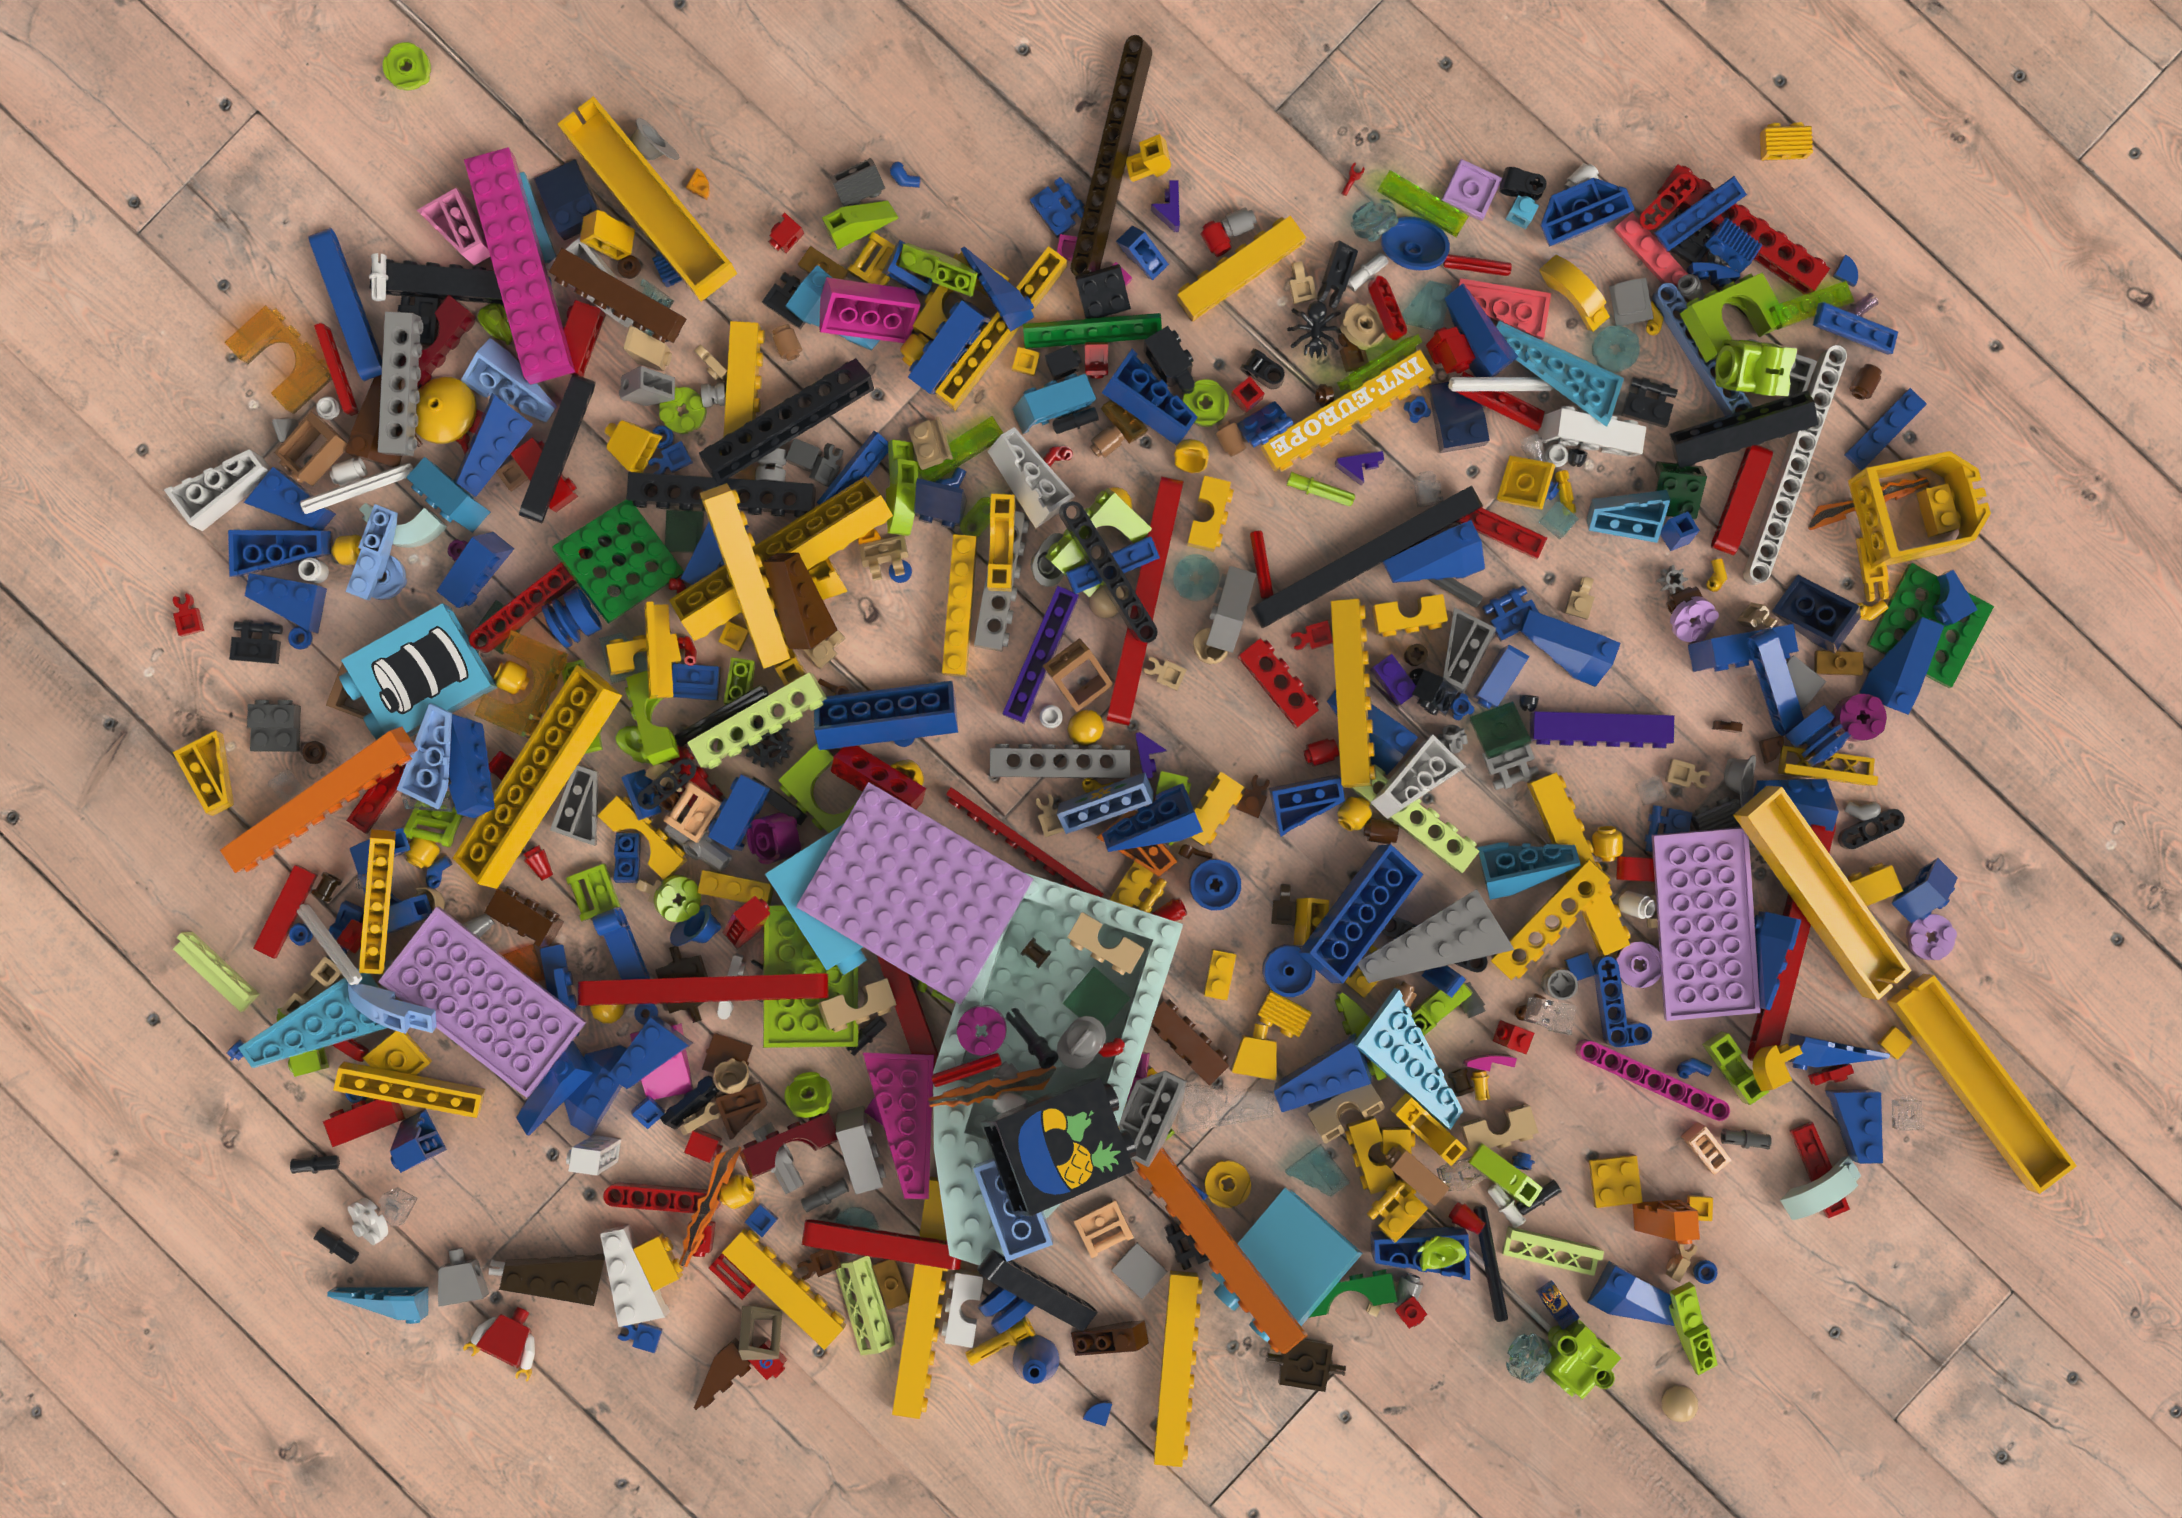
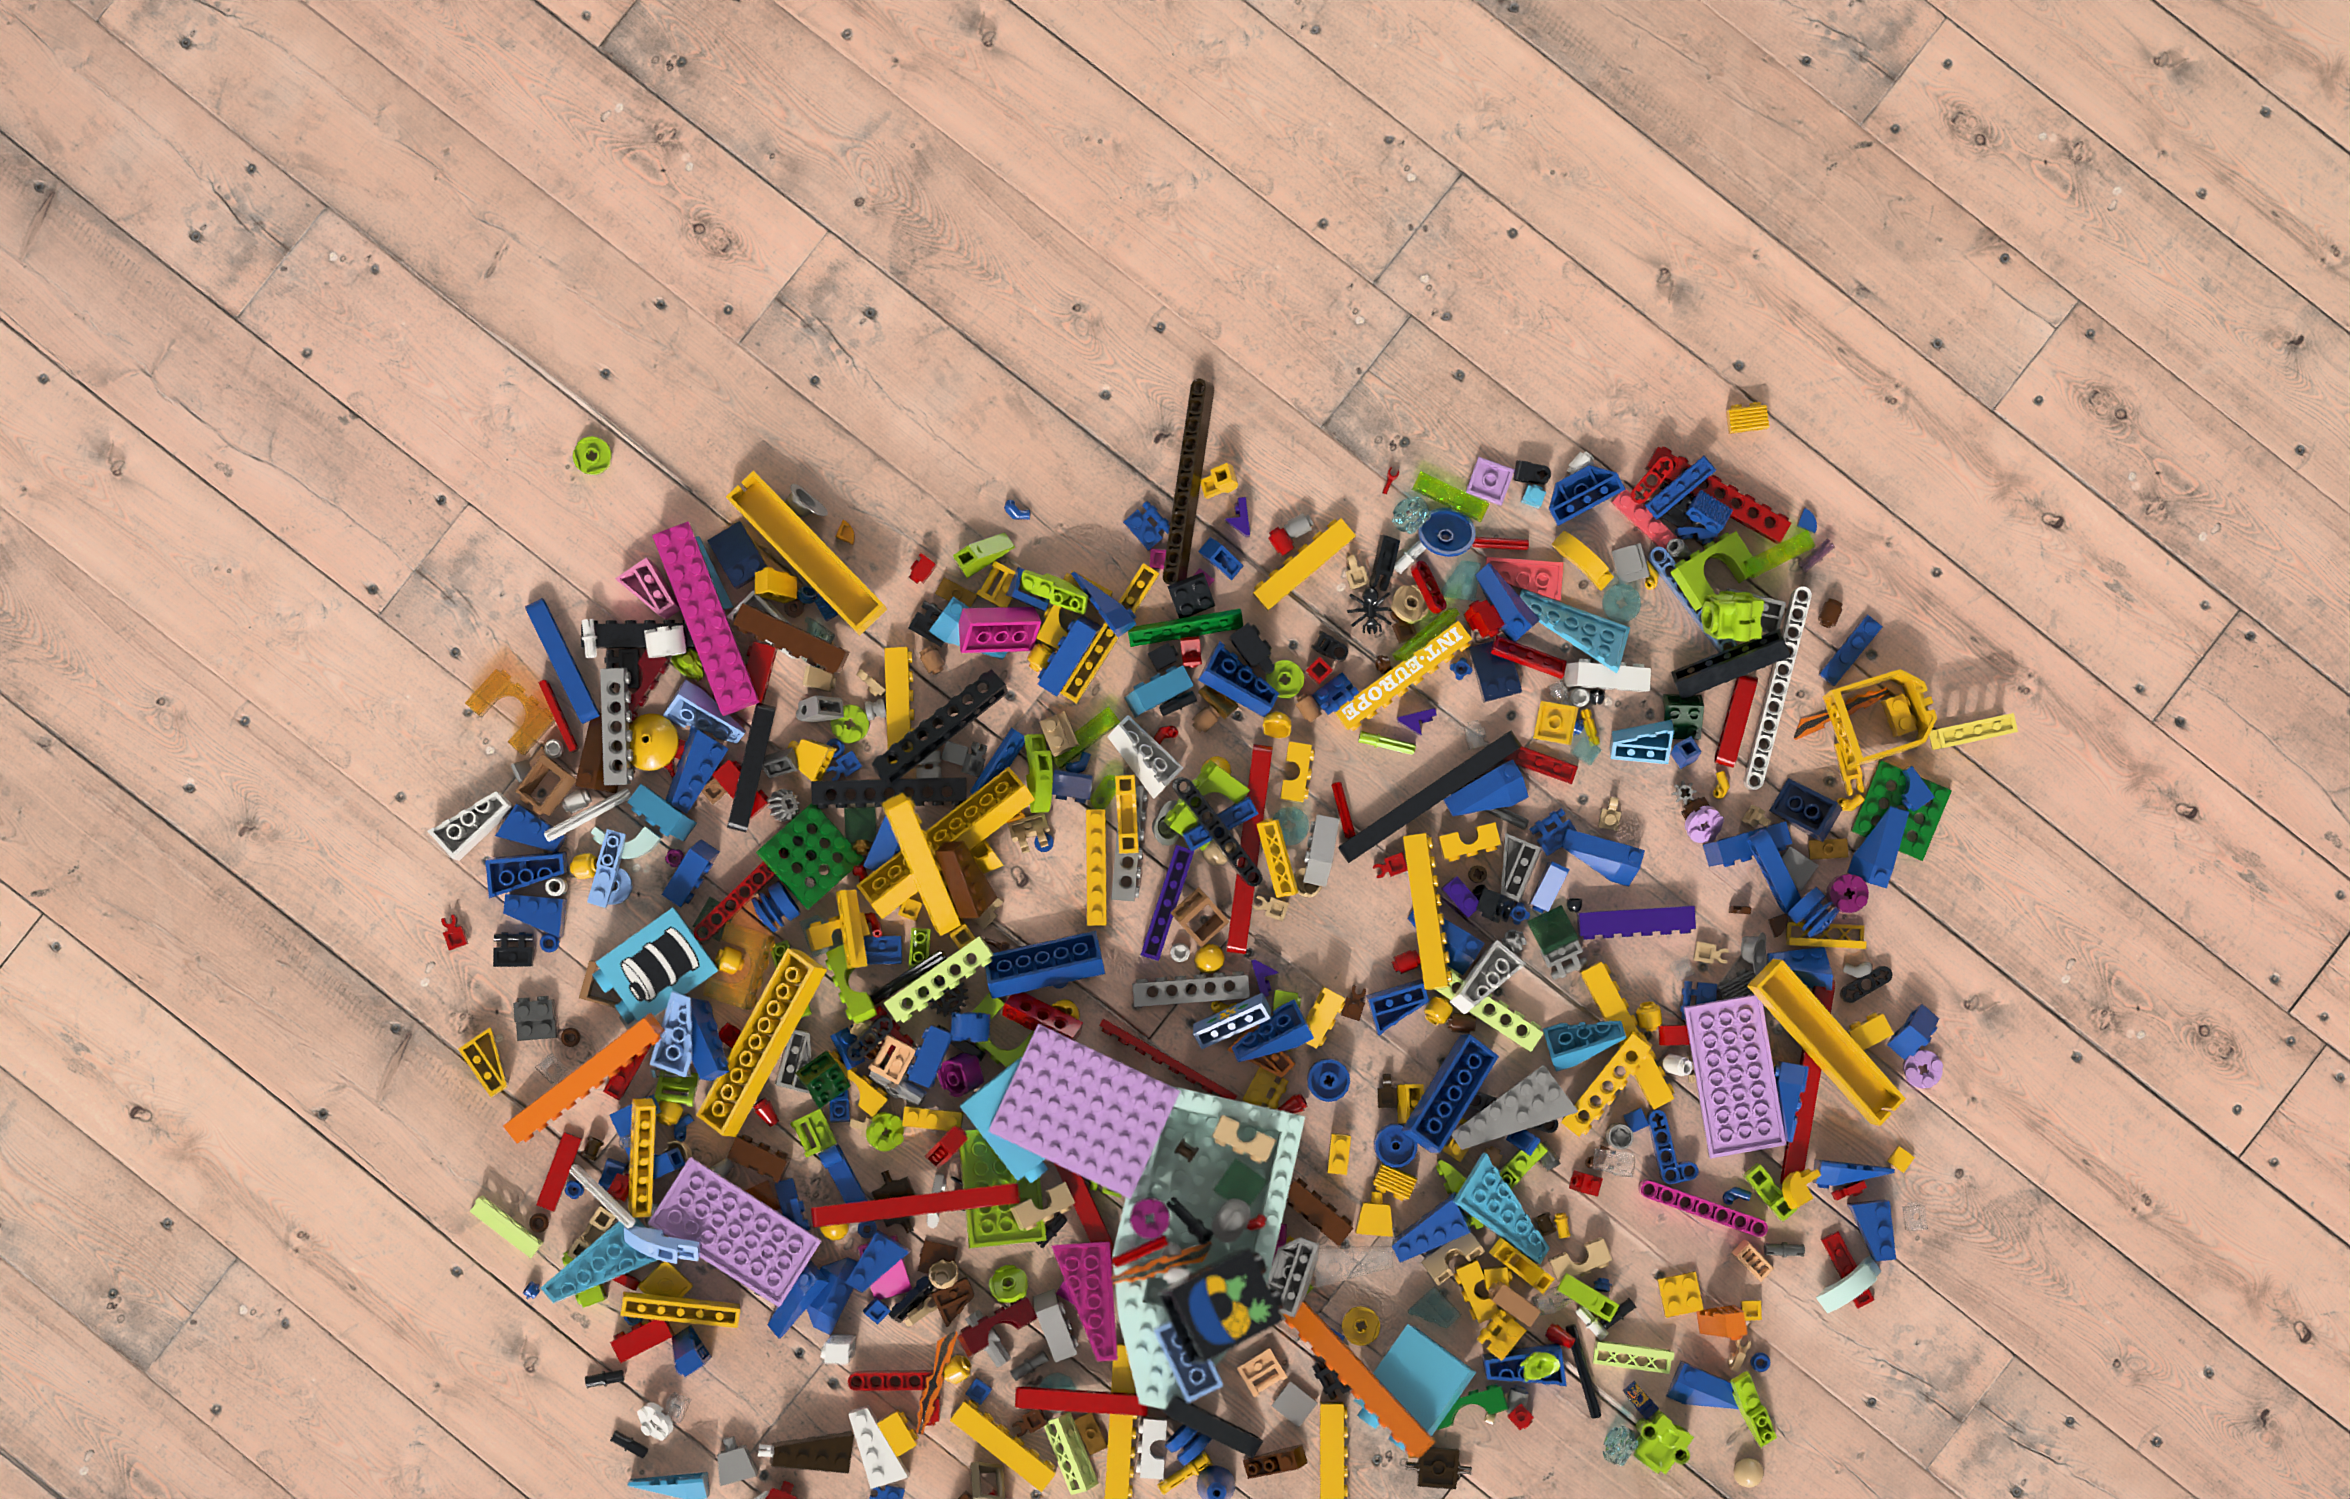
camera: 15 degrees left, 0 degrees up
lime hat [615,726,651,764] -> none
blue piece [670,905,721,946] -> none
red brick [684,1128,723,1163] -> none
red tile [709,1254,756,1300] -> none
dark grey brick [830,158,886,207] -> none
yellow plate [1012,347,1040,376] -> none
tan plate [1036,794,1064,838] -> none
reddish brown hand [1178,844,1213,859] -> none
red brick [1238,638,1319,729] -> none
white axle [1448,377,1553,391] -> none
dark pink slope [1463,1054,1517,1072] -> none
lavender plate [1614,941,1661,988] -> none
black plate [1621,377,1678,428] -> none
blue tile [1813,302,1898,355] -> none
yellow piece [1887,974,2077,1194] -> none
none -> reddish brown plate [529,1213,549,1233]
none -> white brick [644,625,686,658]
none -> dark grey slope [762,748,799,779]
none -> light grey gear [767,789,800,822]
none -> dark green bracket [795,1050,850,1109]
none -> blue plate [797,586,816,604]
none -> pearl gold plate [853,840,872,855]
none -> blue brick [951,1012,991,1042]
none -> yellow fence [1257,818,1298,898]
none -> light yellow fence [1929,713,2018,750]

